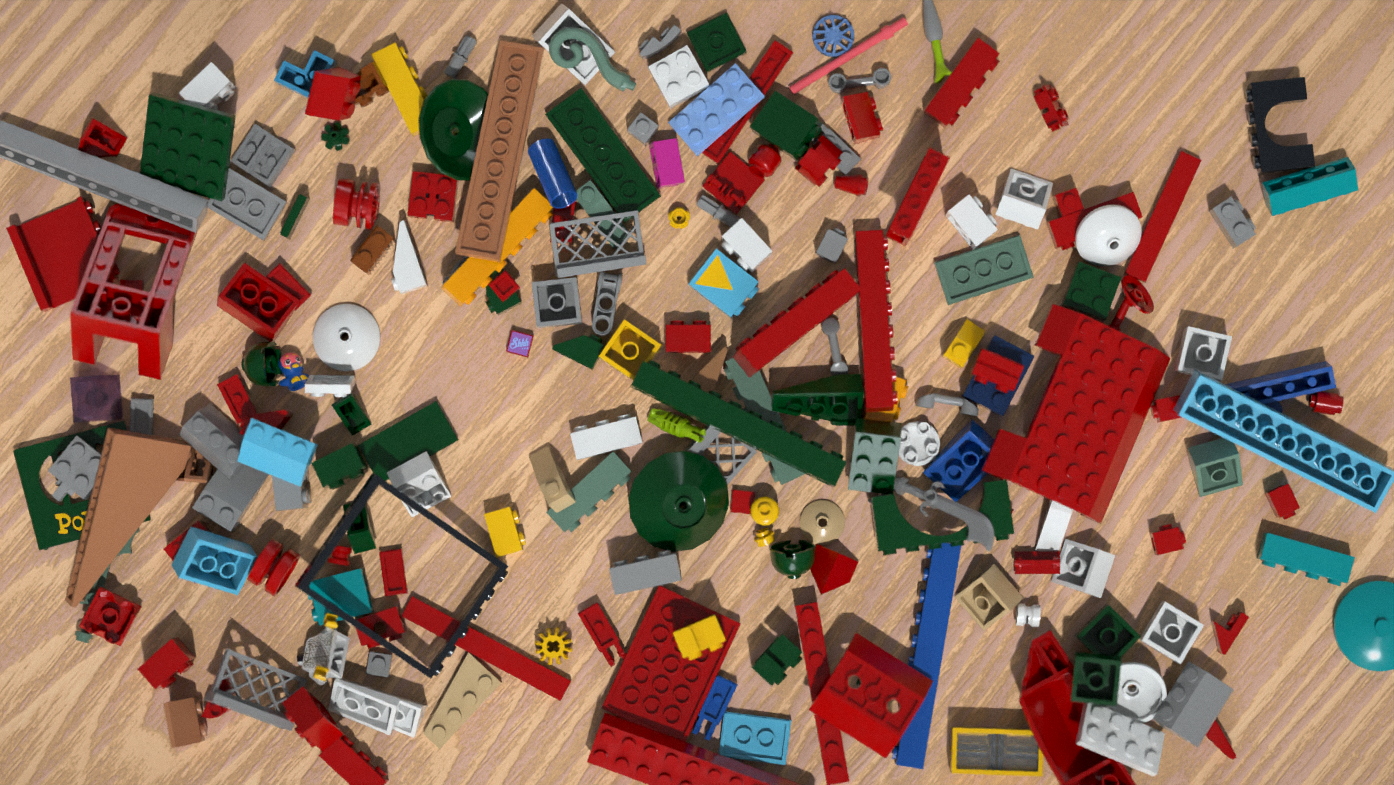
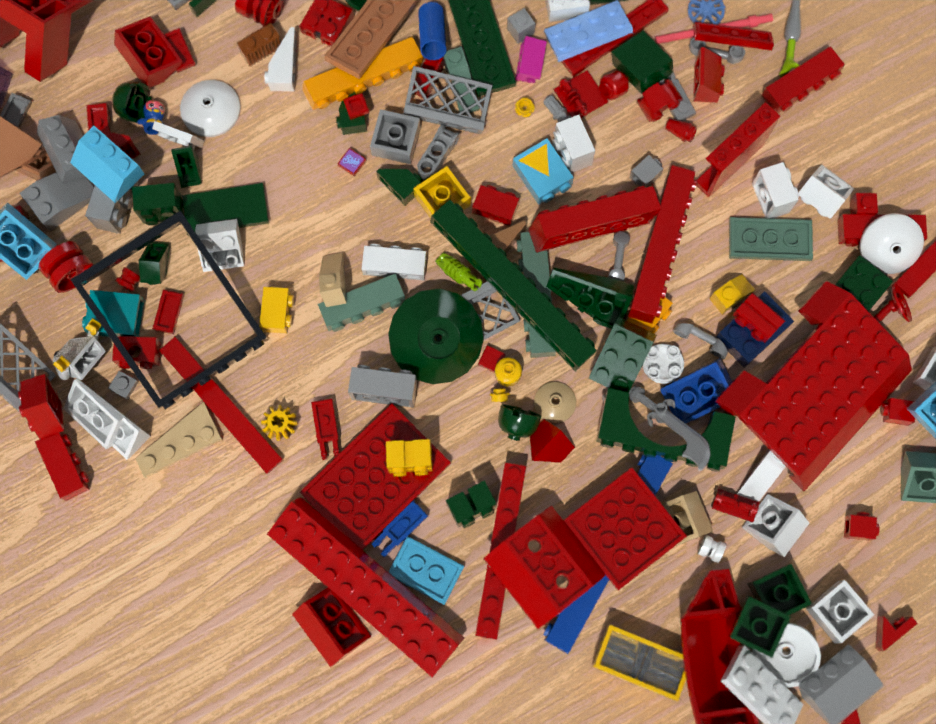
camera: 15 degrees right, 10 degrees down
red hinge [1033,84,1069,132] -> none
none -> red plate [563,467,687,591]
none -> red tile [693,22,774,51]

